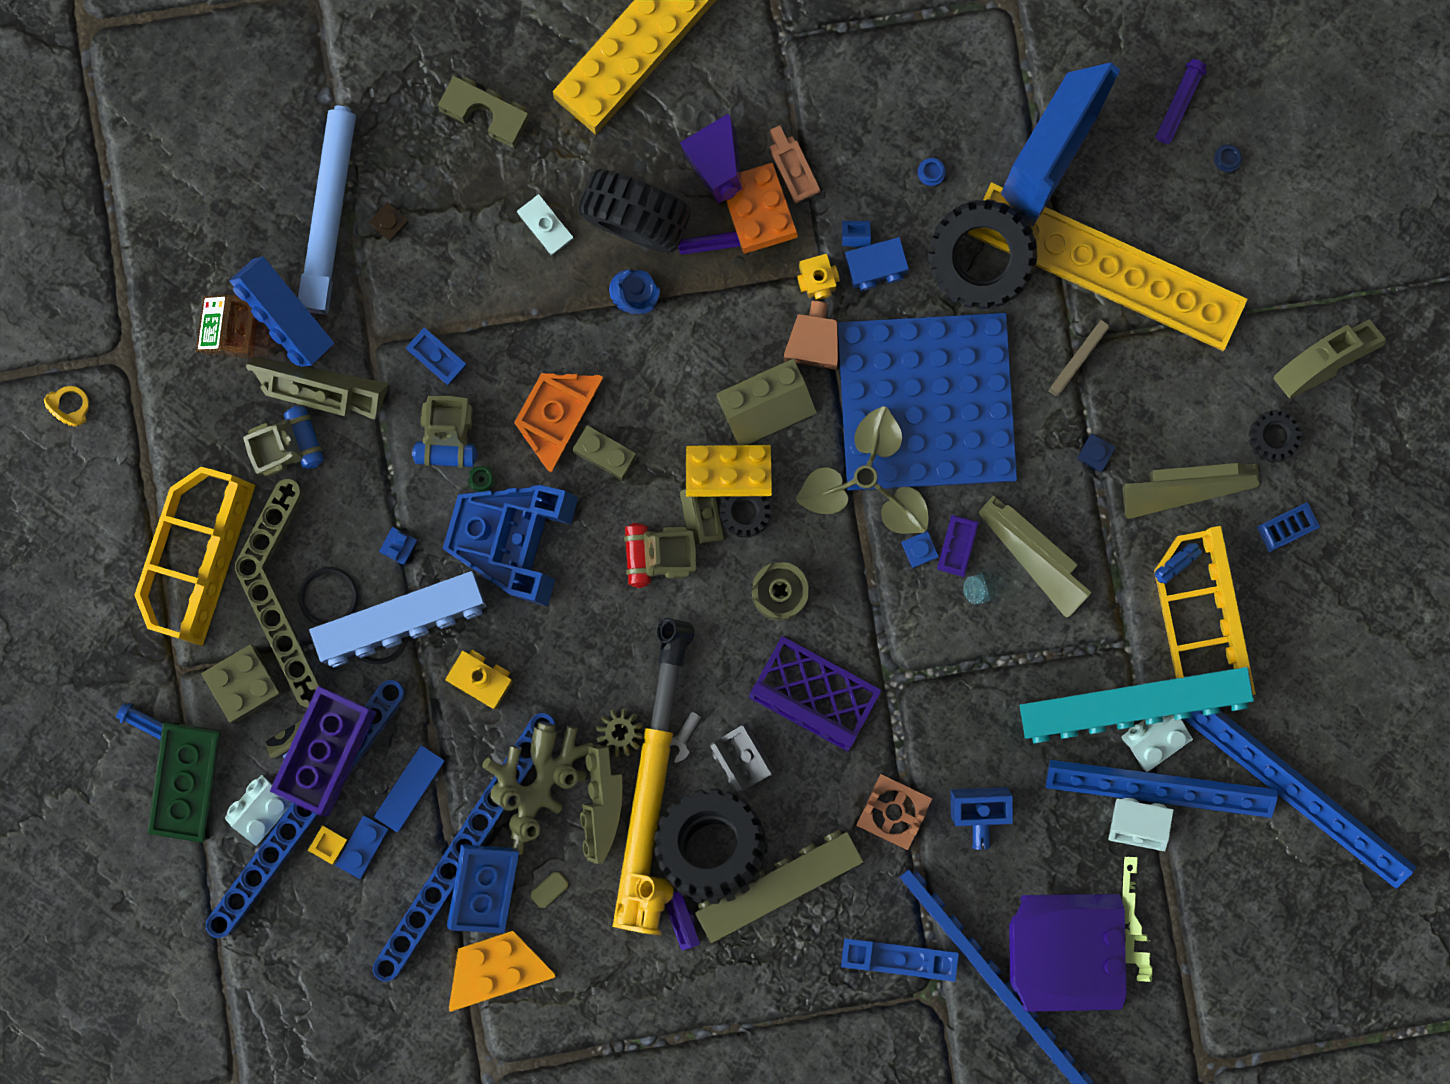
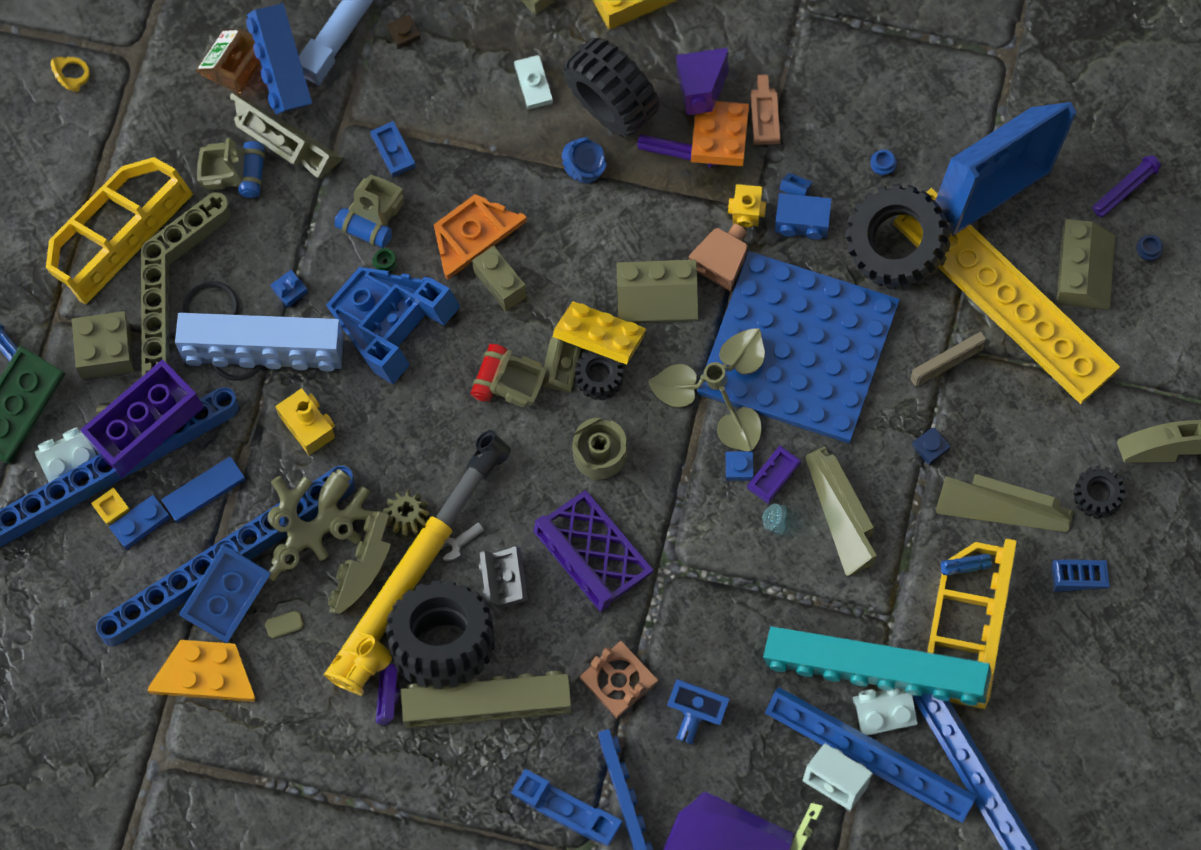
camera: 25 degrees right, 15 degrees down
none -> olive slope [1056,219,1115,310]

